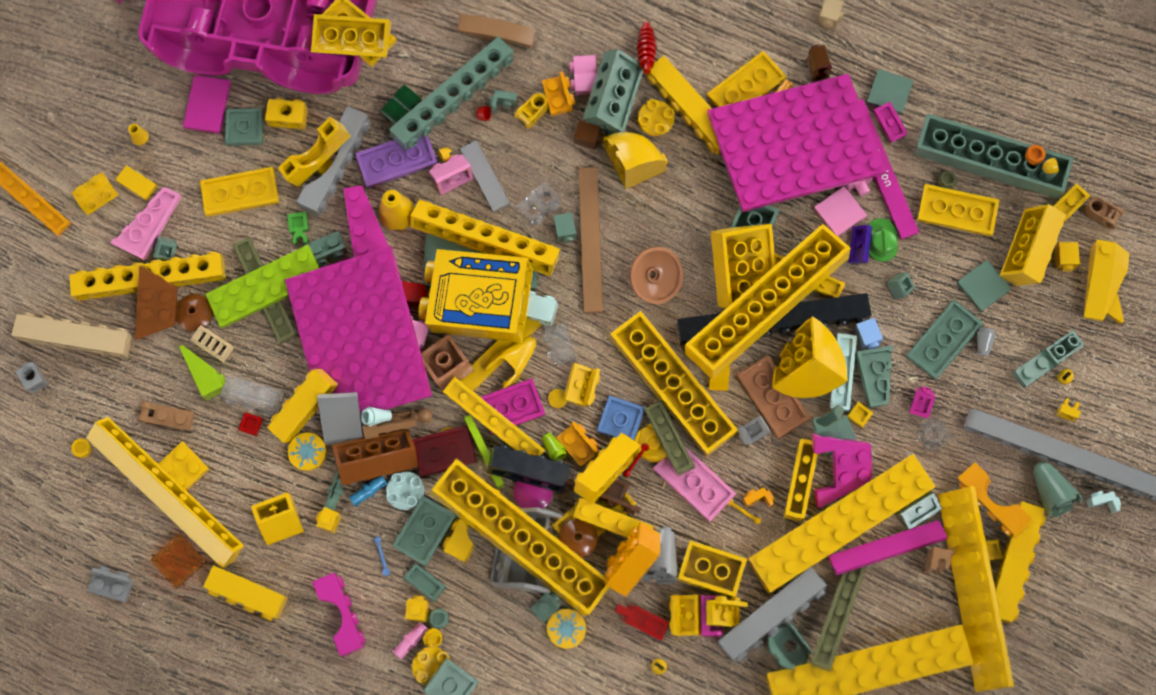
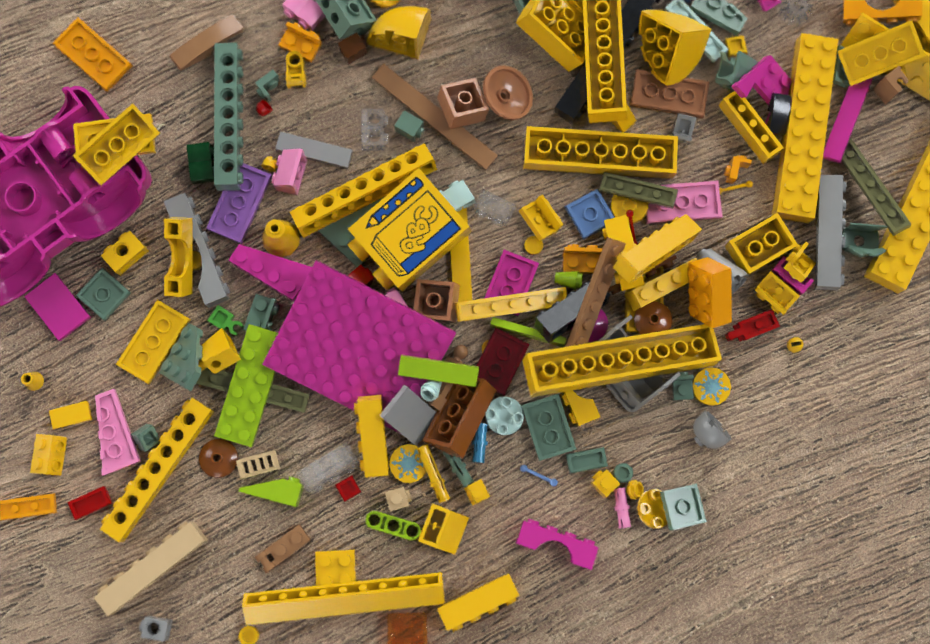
camera: 55 degrees left, 5 degrees up
dark orange wing [135,266,178,340] -> none
yellow animal [484,337,537,389] -> none
none -> red tile [67,486,113,520]
none -> sand green plate [159,323,203,391]
none -> yellow torso [199,328,241,374]
none -> lime beam [365,511,421,540]
none -> tan brick [385,487,412,511]
none -> lime tile [398,355,479,387]
none -> yellow pin [417,444,450,503]
none -> nougat brick [437,78,489,129]
none -> medium nougat plate [565,237,626,347]
none -> yellow brick [613,214,702,284]
none -> light grey cylinder [693,410,732,449]
none -> black slope [767,92,791,135]
none -> yellow plate [837,20,925,86]

